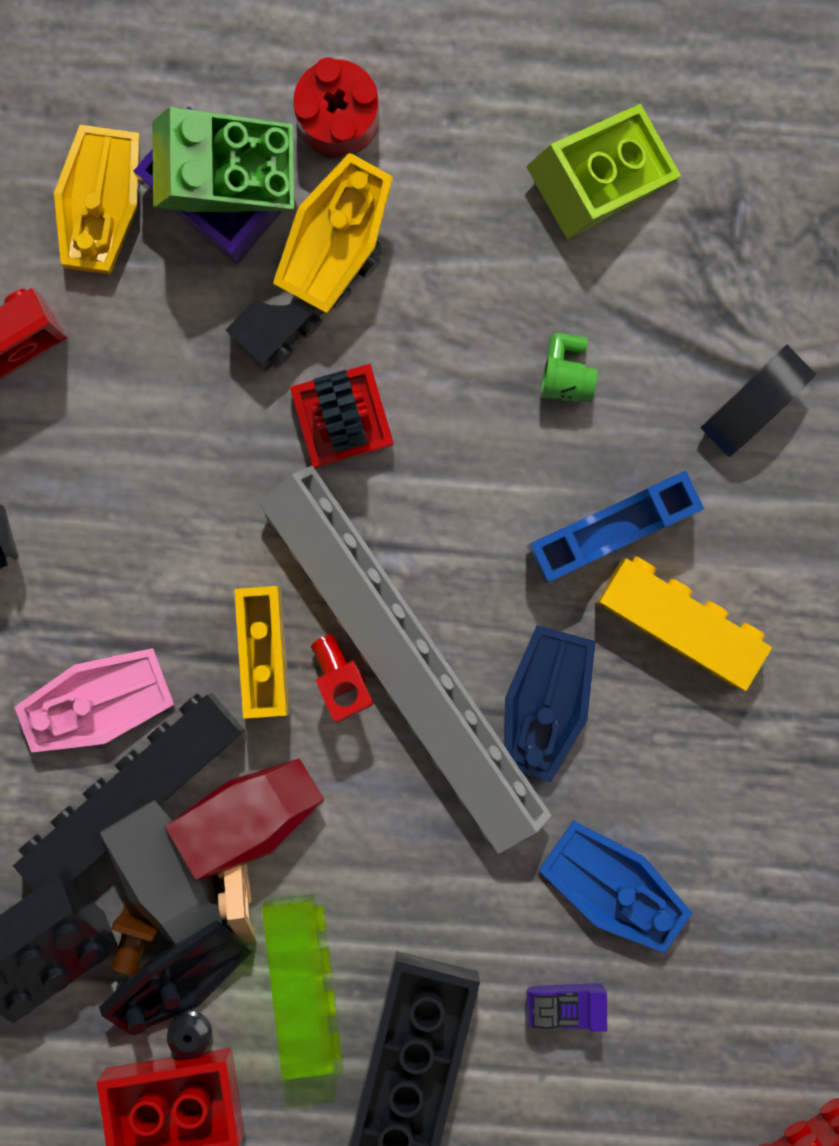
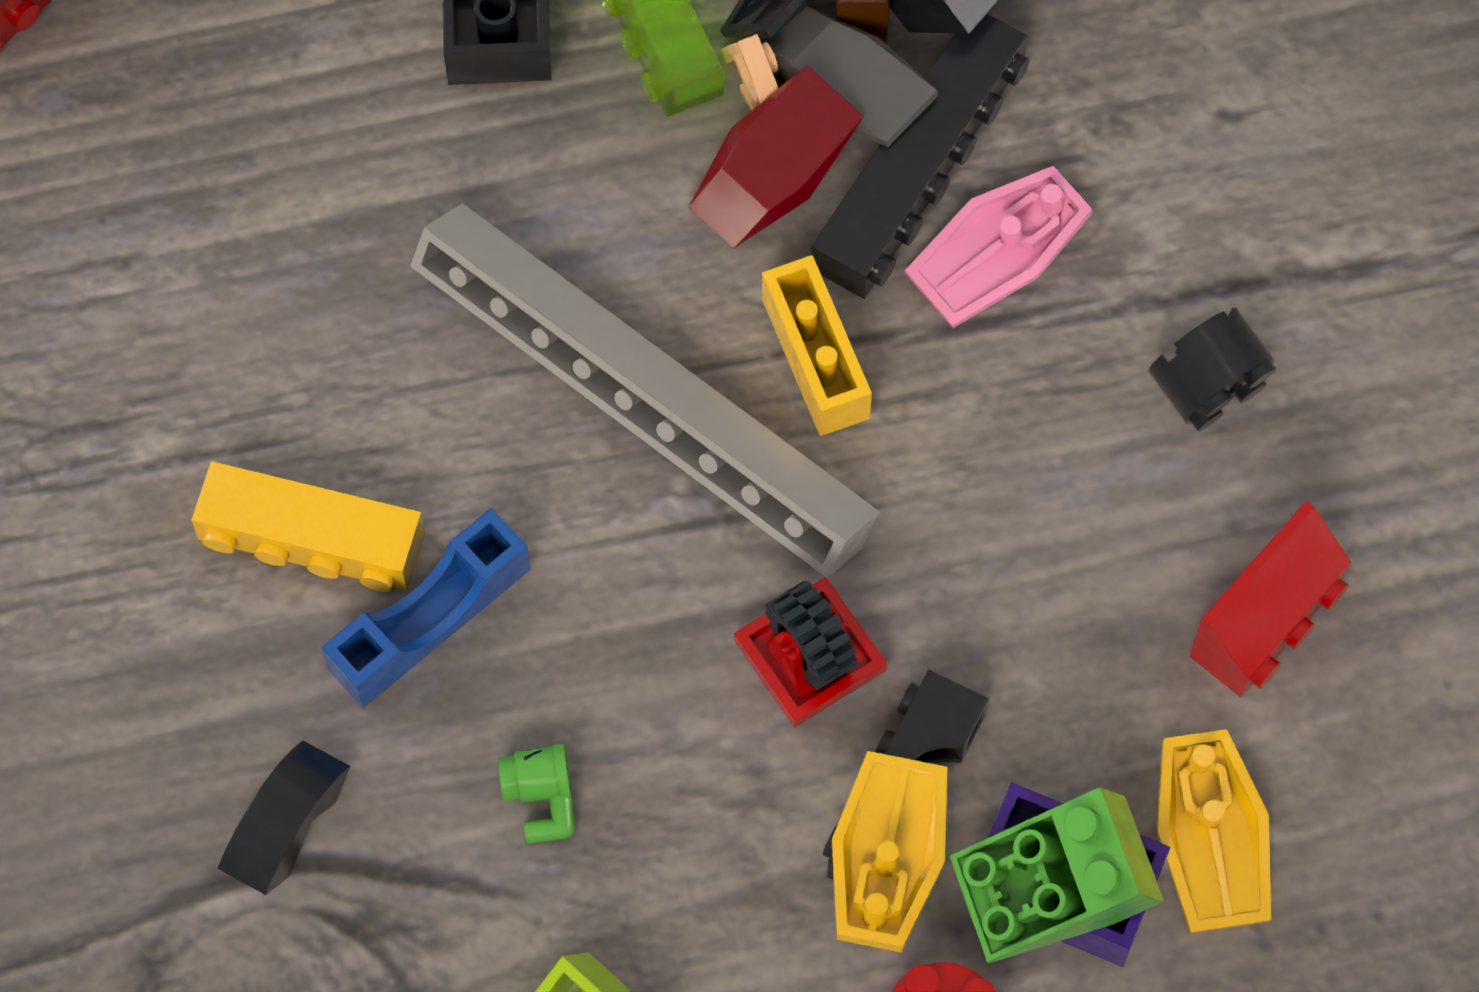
camera: 170 degrees right, 20 degrees down
red bracket [311,635,373,723] -> none
dark blue piece [504,625,596,782] -> none
dark purple leg [526,983,607,1032] -> none
blue piece [539,820,693,953] -> none

